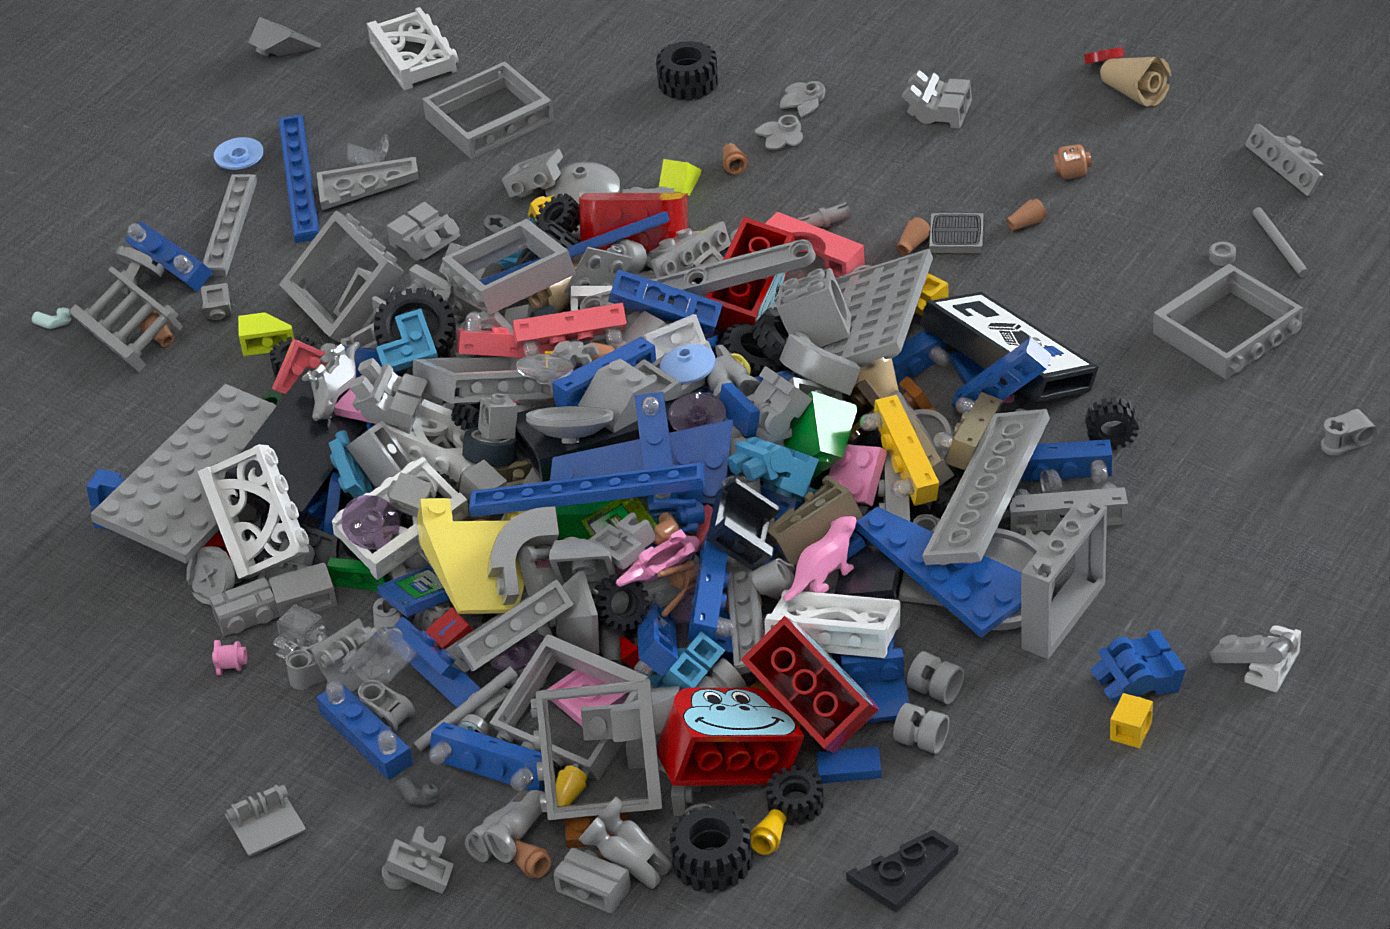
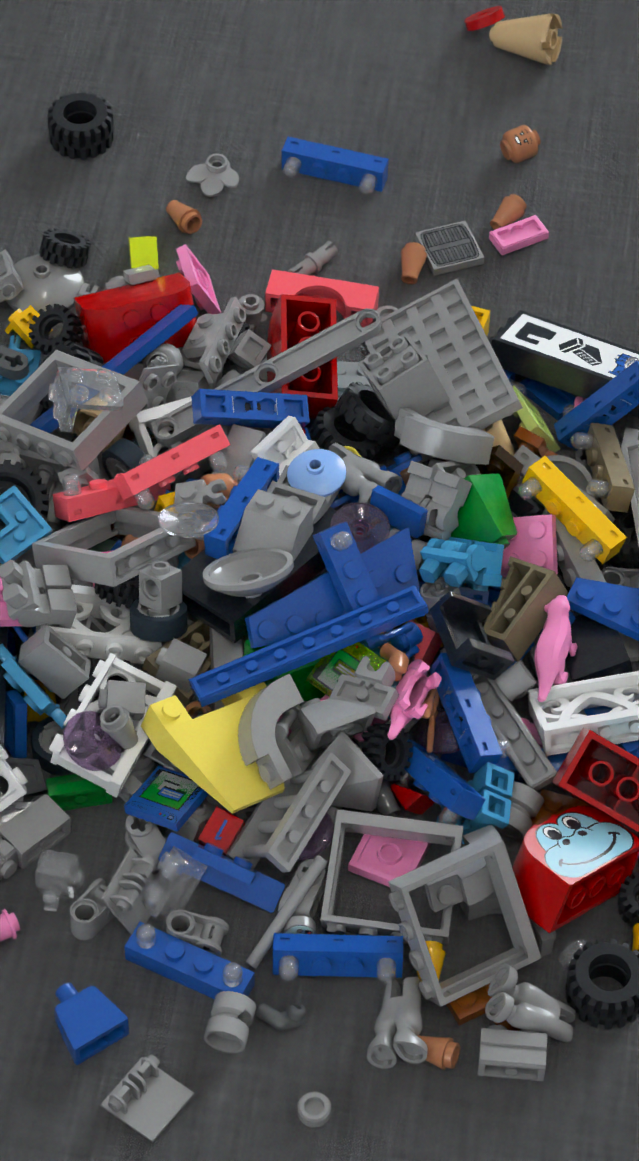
camera: 30 degrees left, 10 degrees up
light grey plate [383,826,454,894] -> none
light grey plate [779,81,825,118] -> none
light grey hips [901,70,972,129] -> none
none -> black tyre [39,228,91,268]
none -> clear bracket [48,367,124,432]
none -> blue torso [54,982,129,1066]
none -> light grey cone [100,705,138,749]
none -> light grey tile [123,265,157,285]
none -> bright pink plate [176,244,221,315]
none -> light grey wheel [204,991,256,1053]
none -> blue piece [282,136,389,195]
none -> bright pink plate [489,215,549,256]
none -> yellowish green plate [512,385,561,453]

